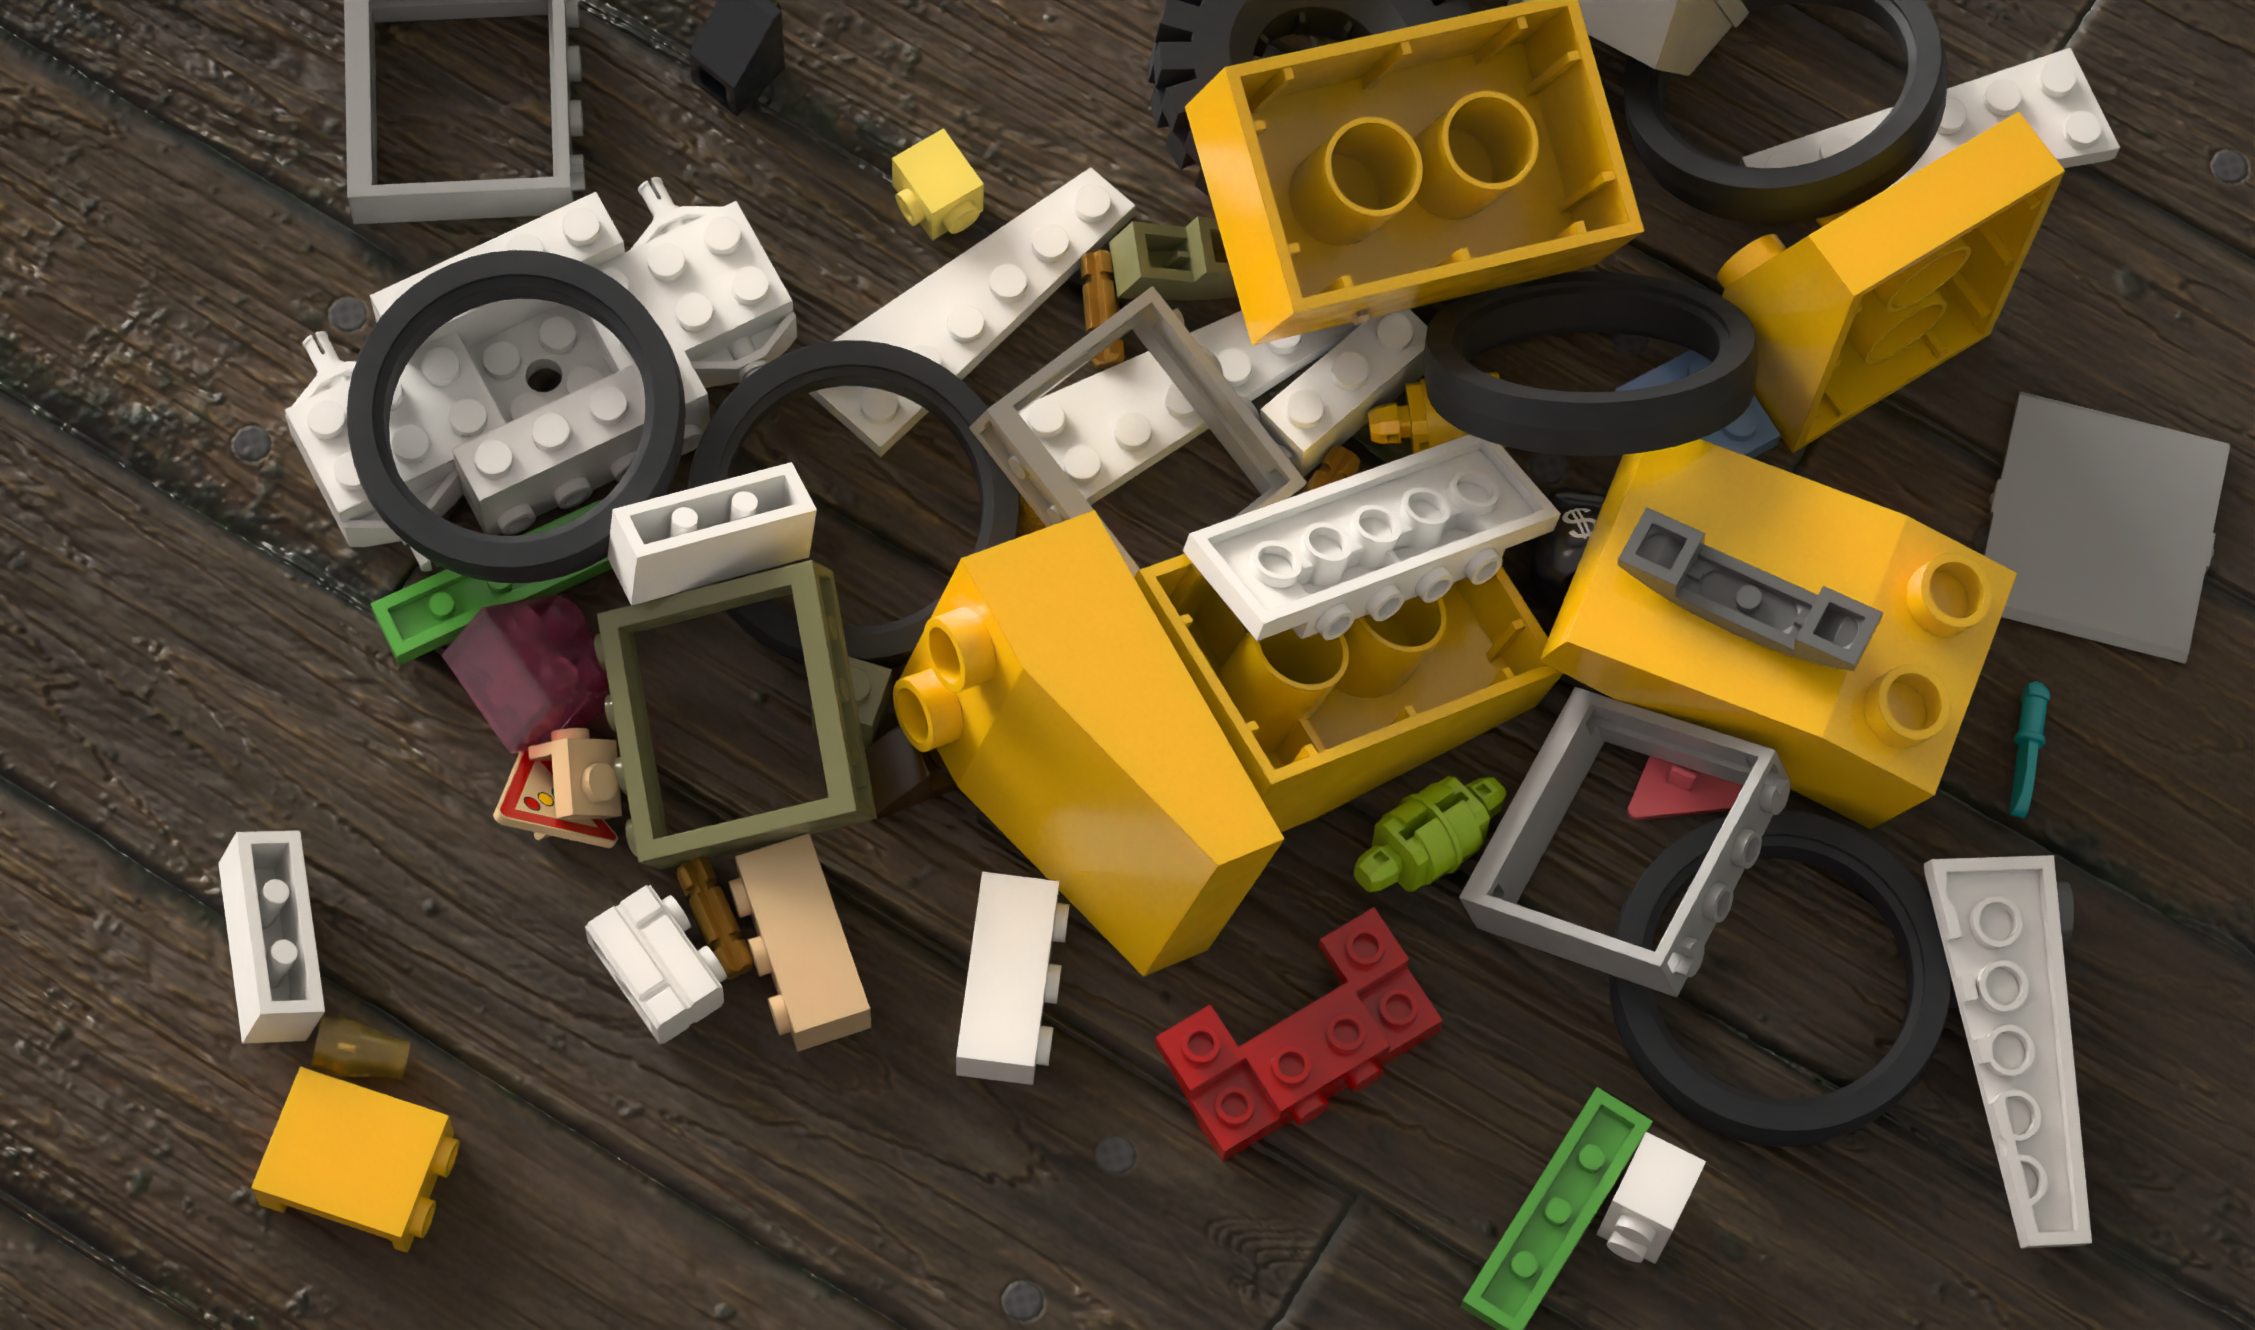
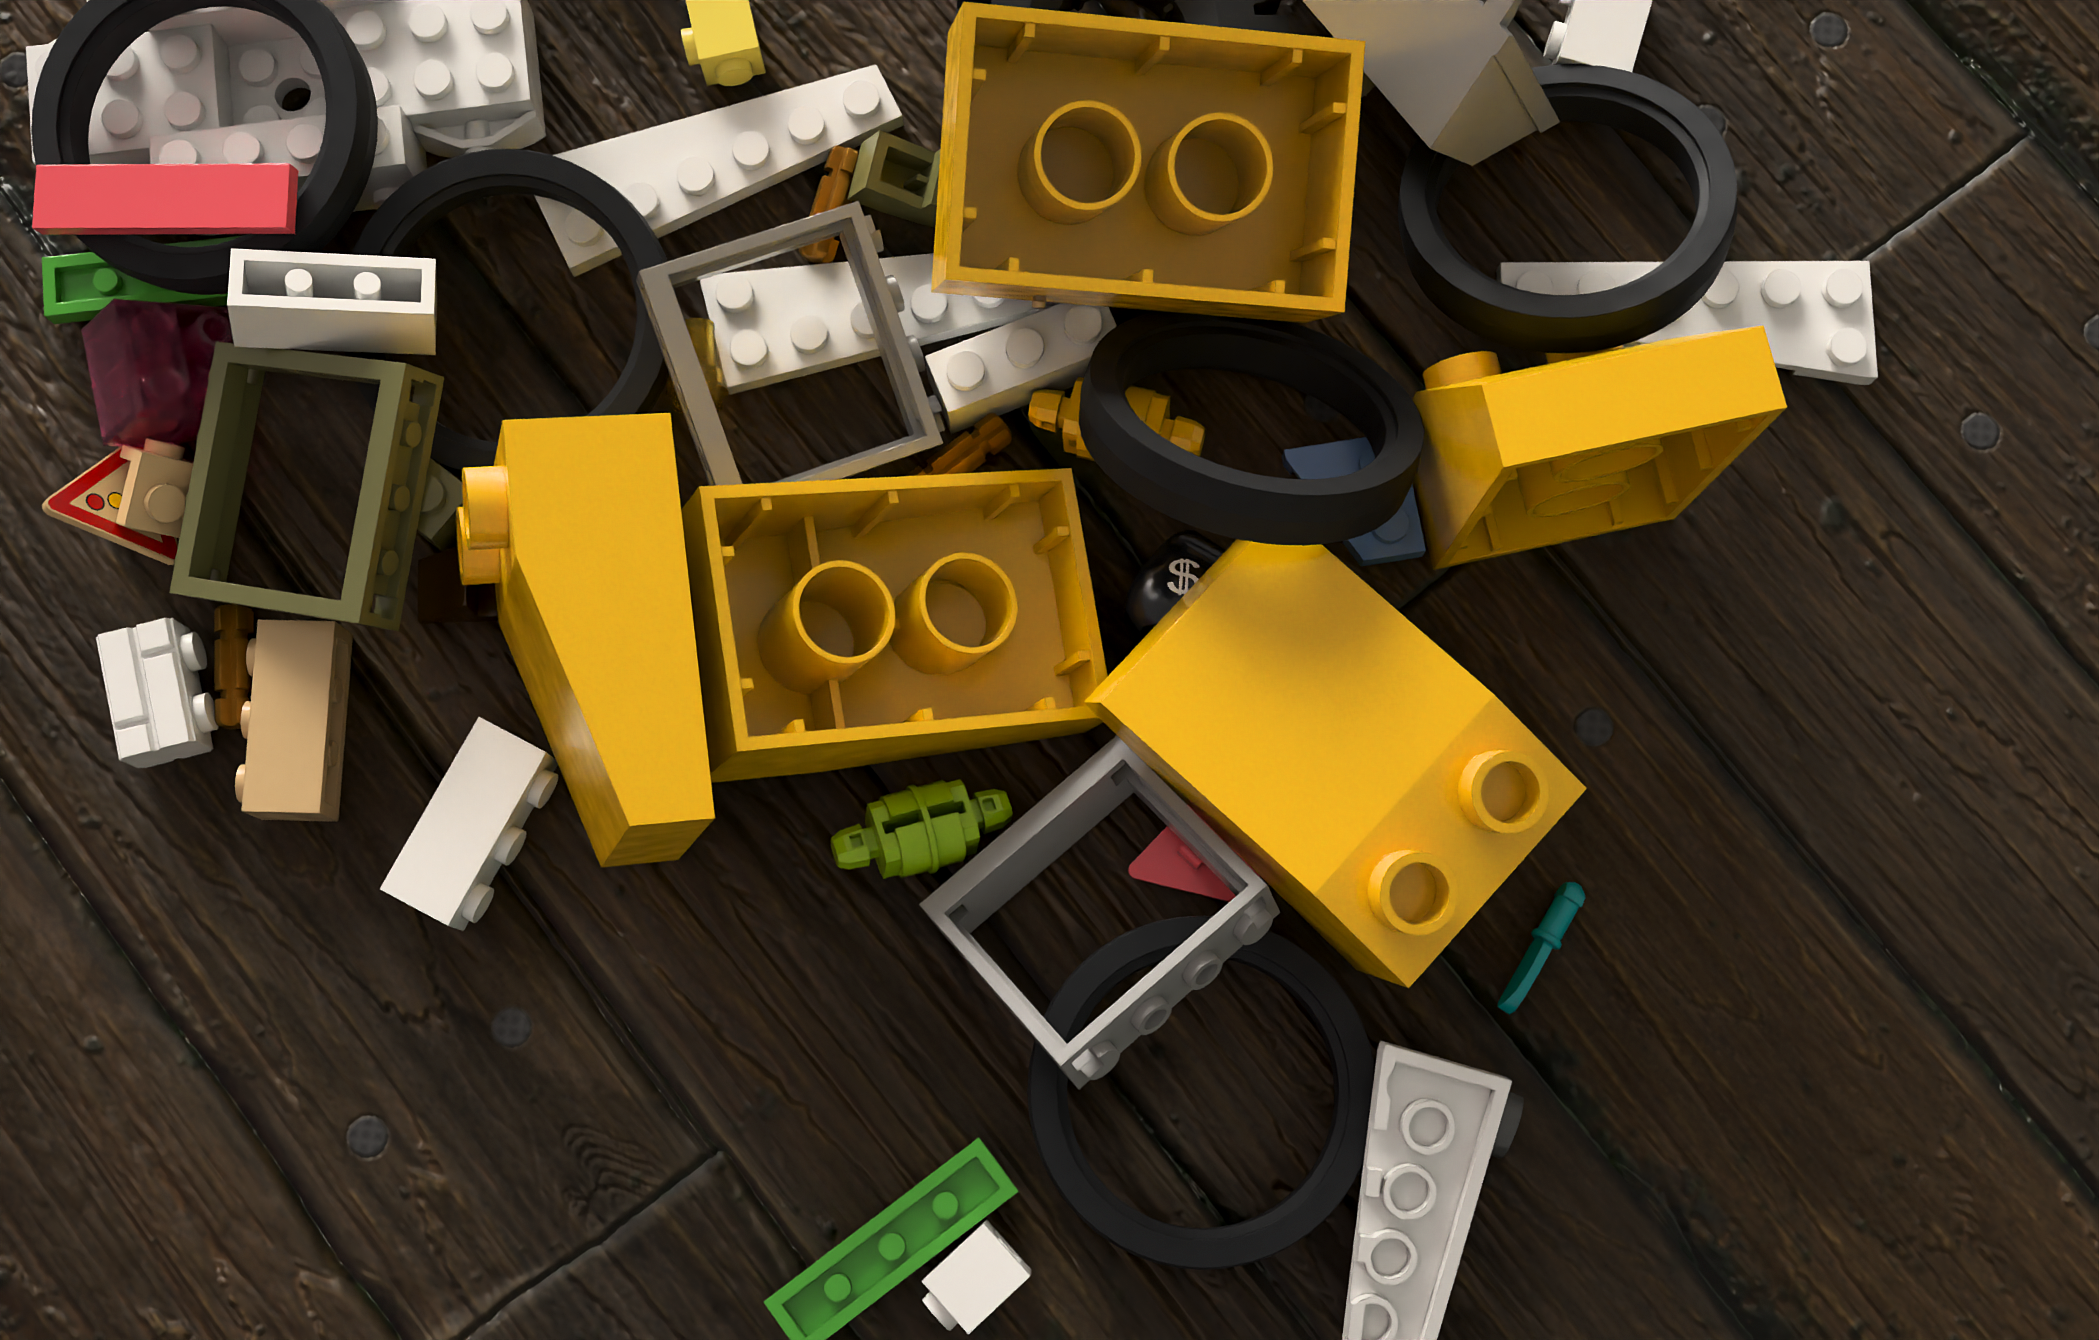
camera: 25 degrees right, 10 degrees up
red bracket [1154,907,1443,1162] -> none
white plate [1183,434,1561,641] -> none
dark grey slope [1618,507,1883,671] -> none
light grey piece [1983,391,2230,664] -> none
none -> coral tile [32,163,299,235]

